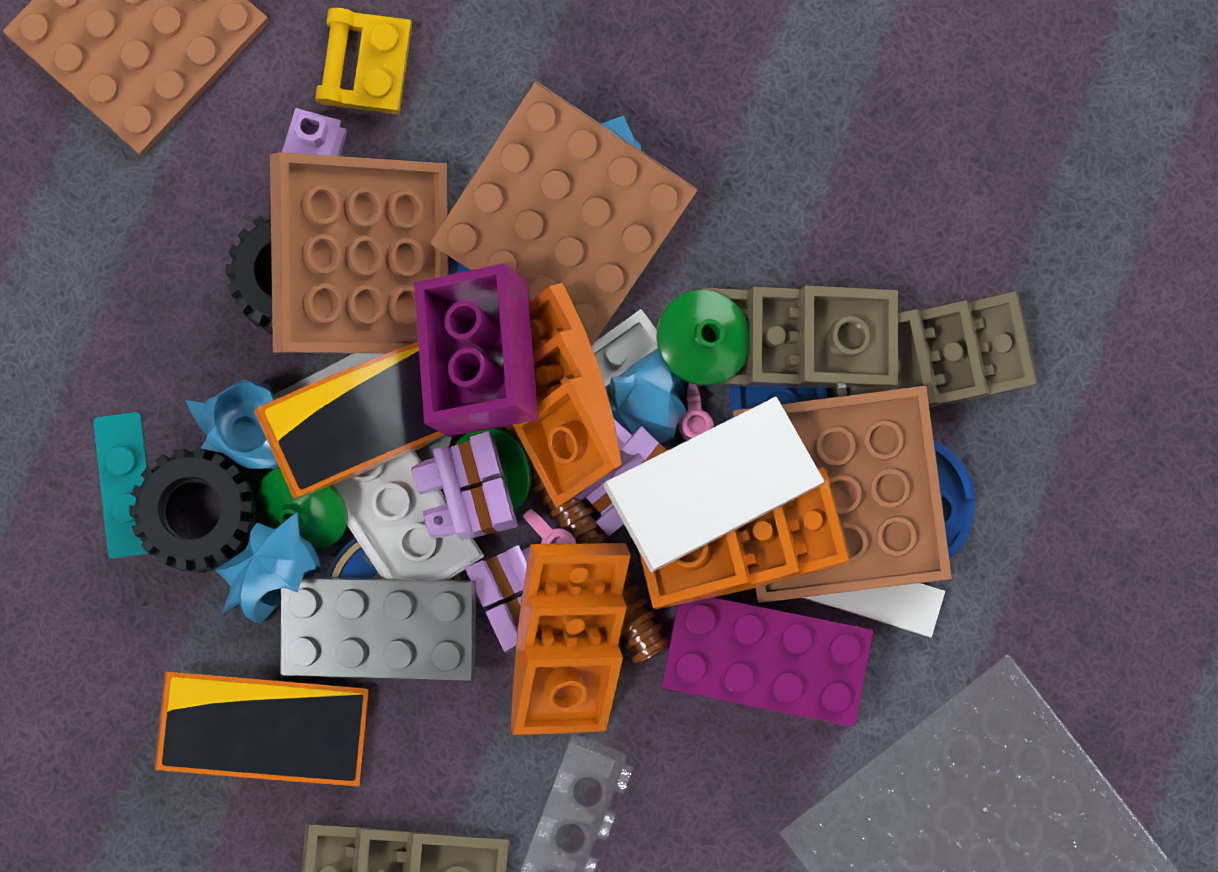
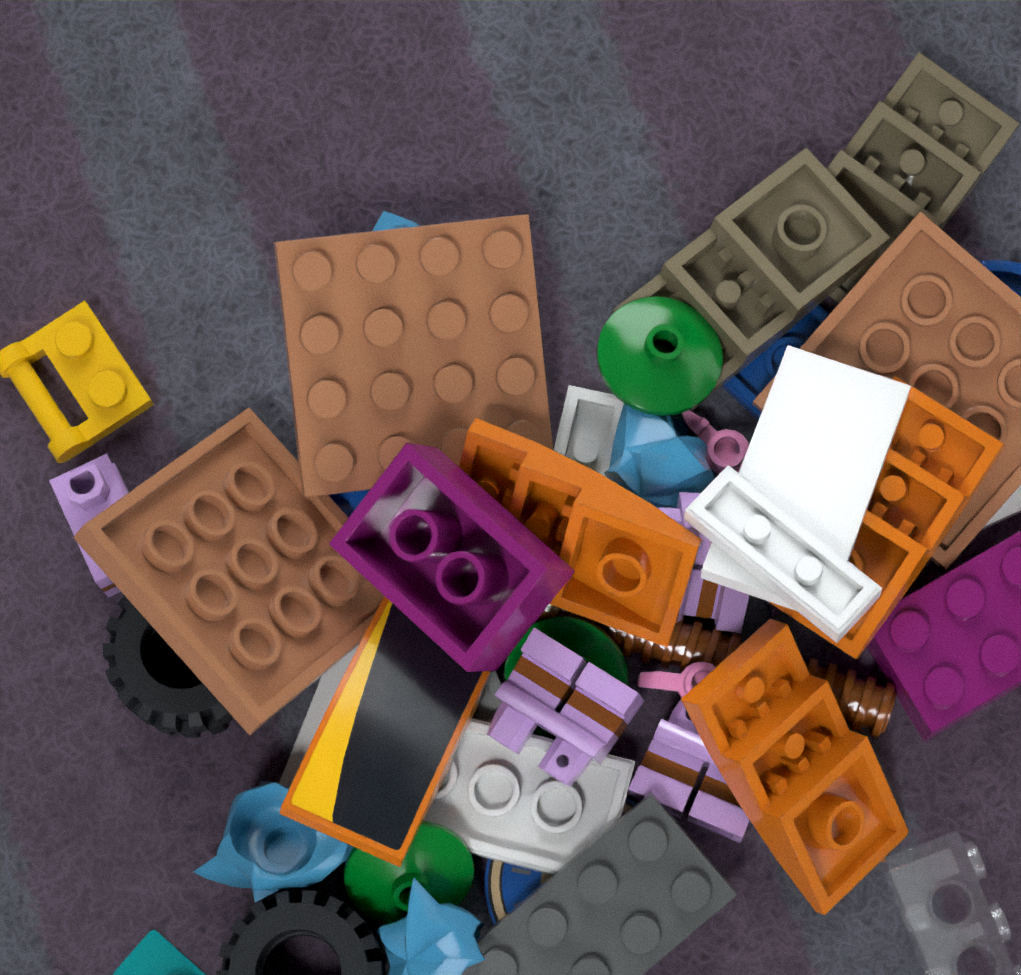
camera: 30 degrees left, 5 degrees down
none -> white tile [684,465,882,643]

